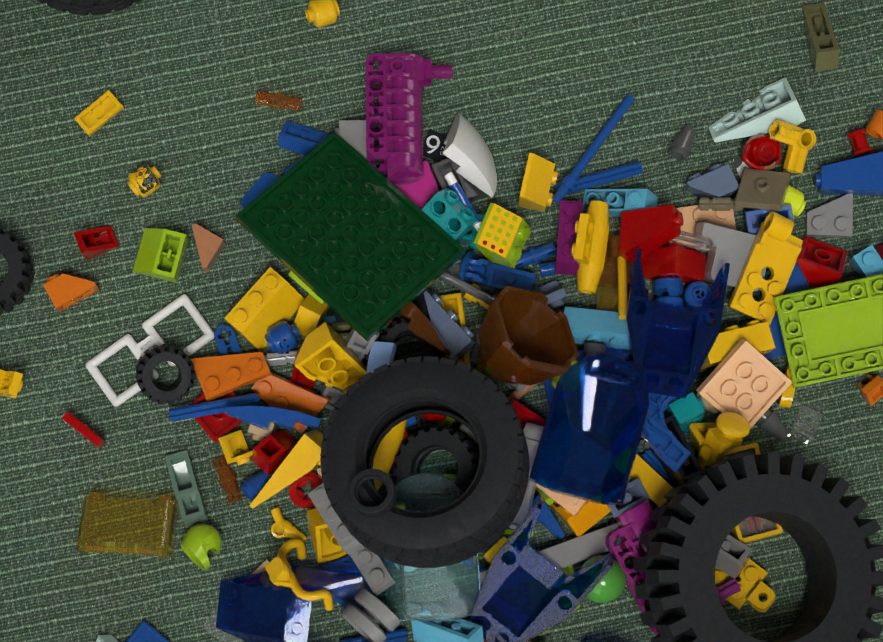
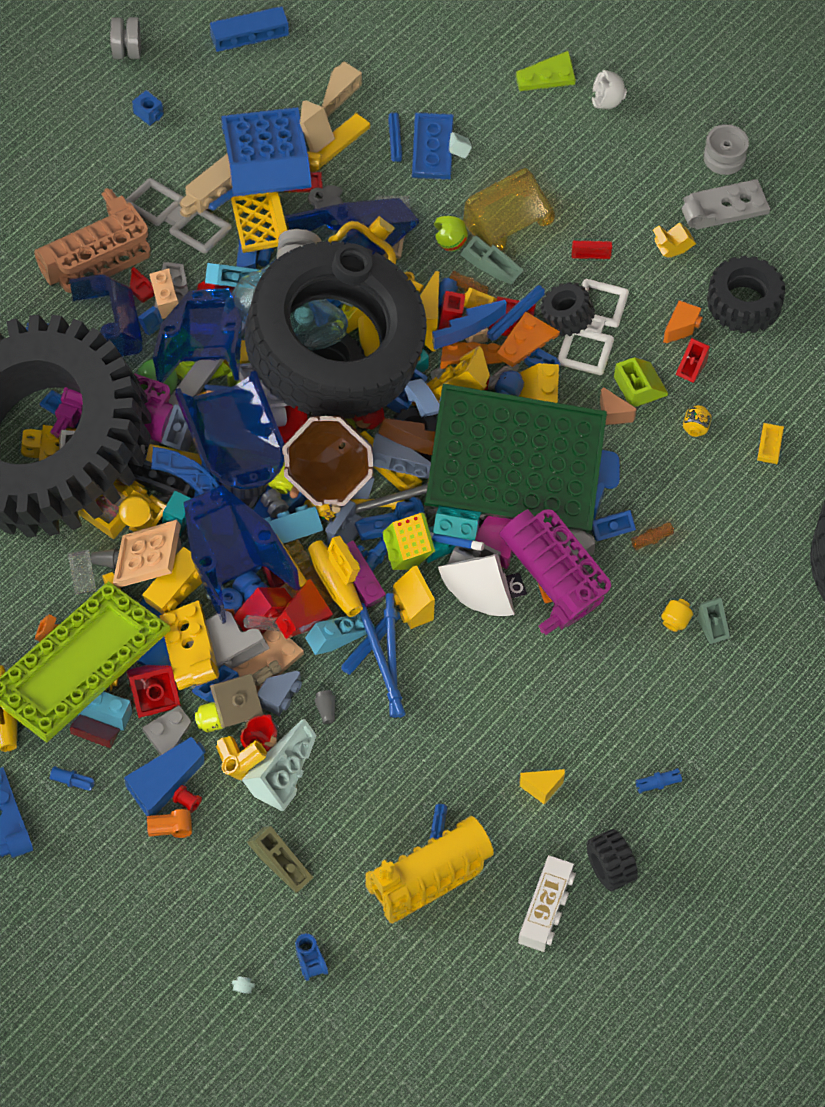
camera: 140 degrees right, 20 degrees down
none -> blue bar [359,603,406,717]

